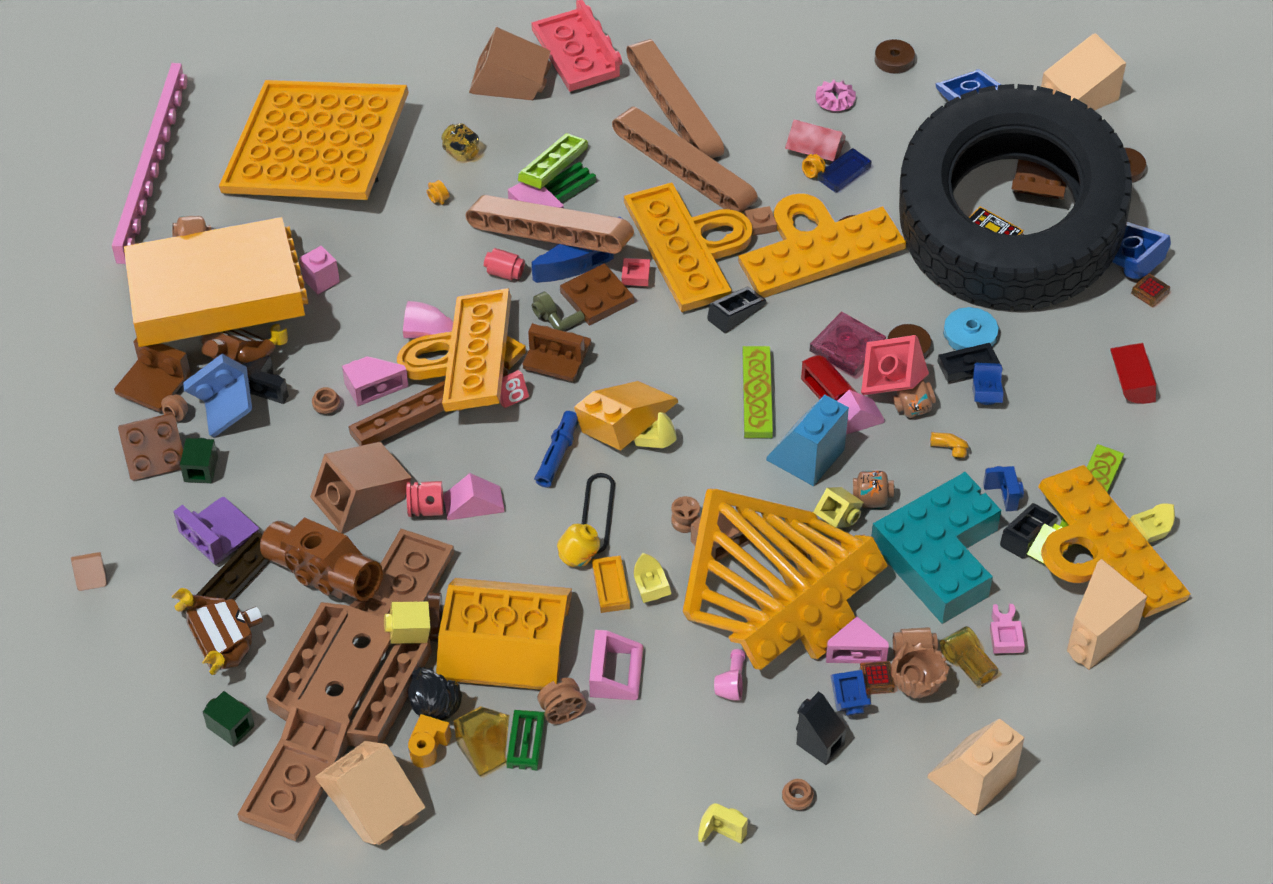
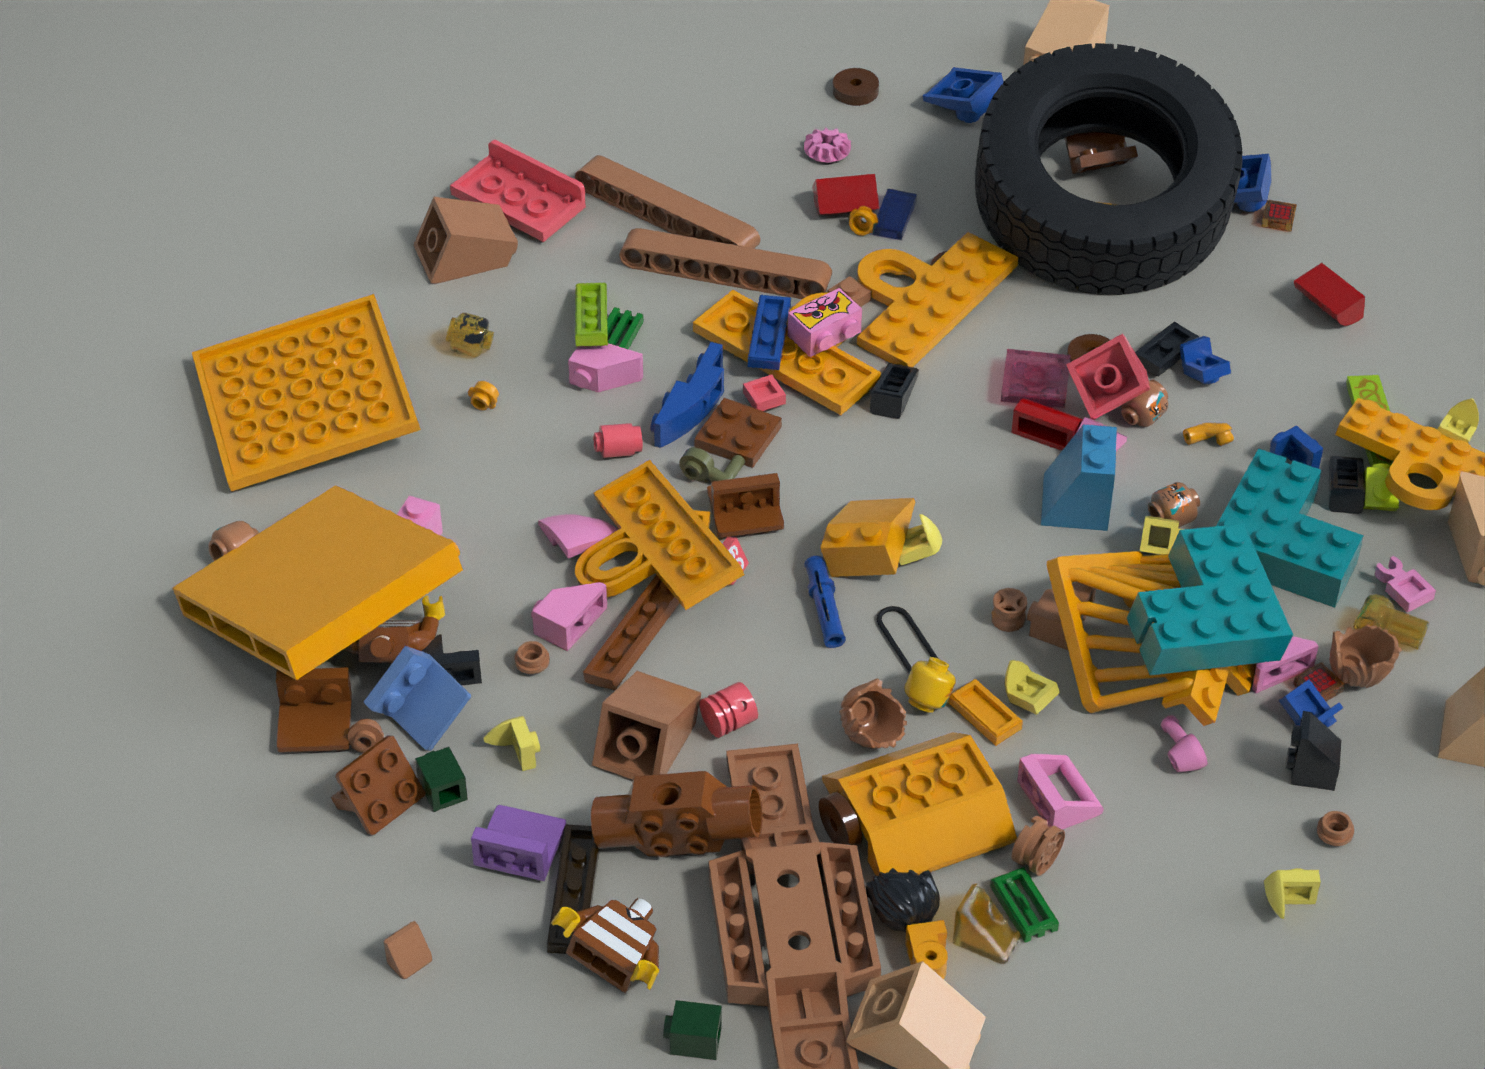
camera: 30 degrees left, 5 degrees down
bright pink plate [112,63,187,264] -> none
light yellow brick [384,602,430,644] -> none
bright pink slope [443,473,504,521] -> none
nougat beam [465,195,634,254] -> none
lime tile [742,346,773,438] -> none
nougat brick [892,627,938,657] -> none
medium azure plate [943,307,999,350] -> none
none -> light yellow plate [483,716,540,771]
none -> blue tile [748,295,791,370]
none -> bright pink brick [788,288,862,357]
none -> nougat hair [839,678,907,749]
none -> teal piece [1127,523,1293,675]

